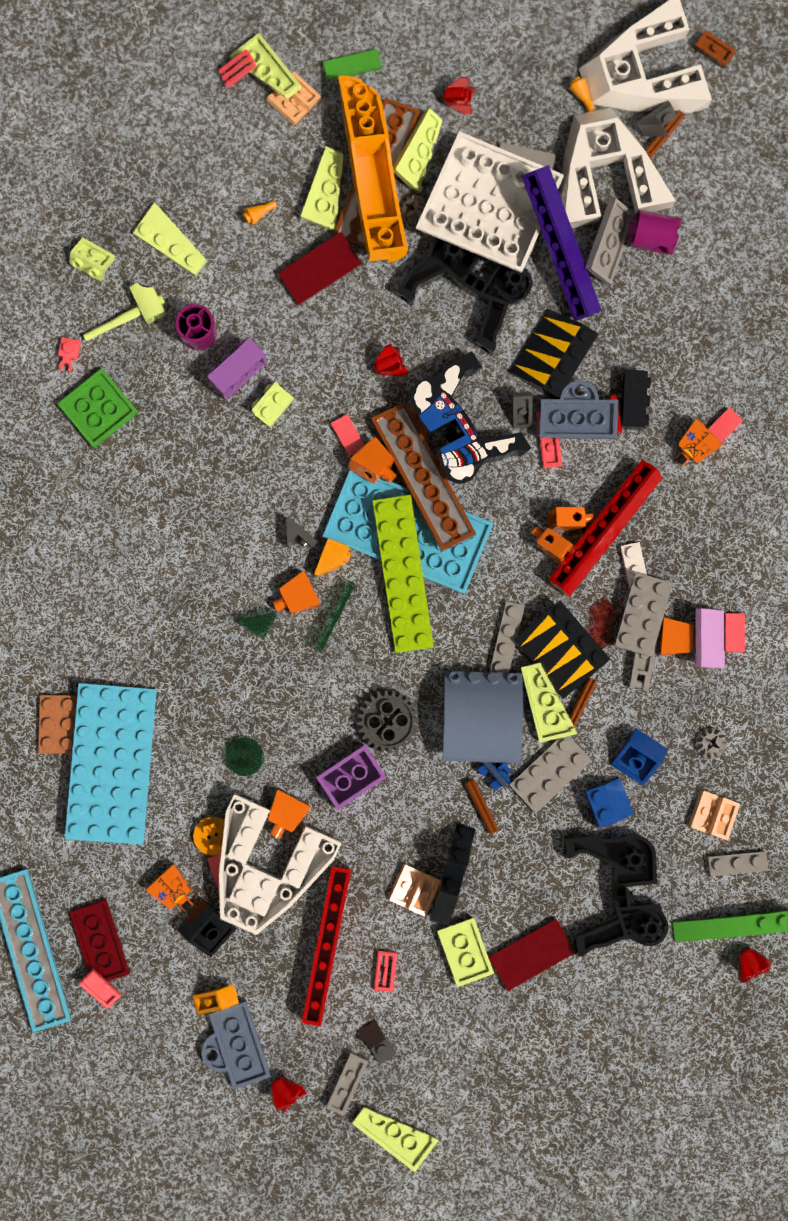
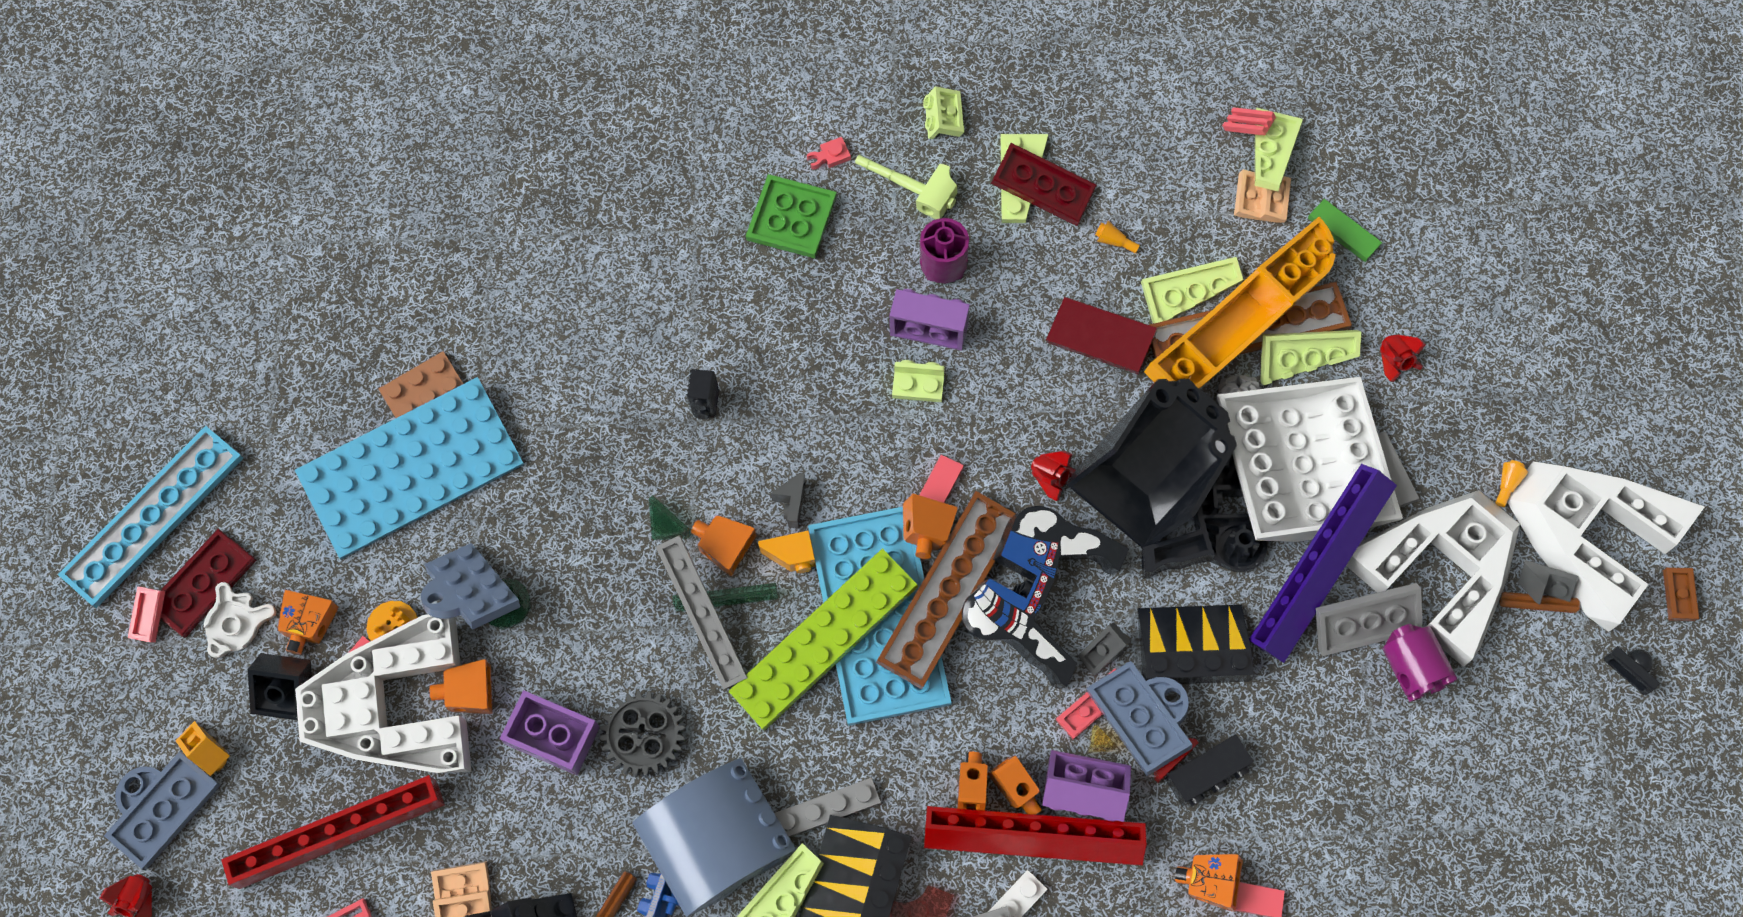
camera: 65 degrees right, 15 degrees down
none -> white tile [204,582,276,658]
none -> sand blue plate [421,543,520,630]
none -> light grey plate [656,535,747,689]
none -> black brick [686,369,719,419]
none -> dark red tile [991,143,1097,226]
none -> medium lavender brick [1042,750,1131,822]
none -> black windscreen [1066,379,1237,549]
none -> clear yellow slope [1088,725,1114,753]
none -> black tile [1603,646,1660,695]

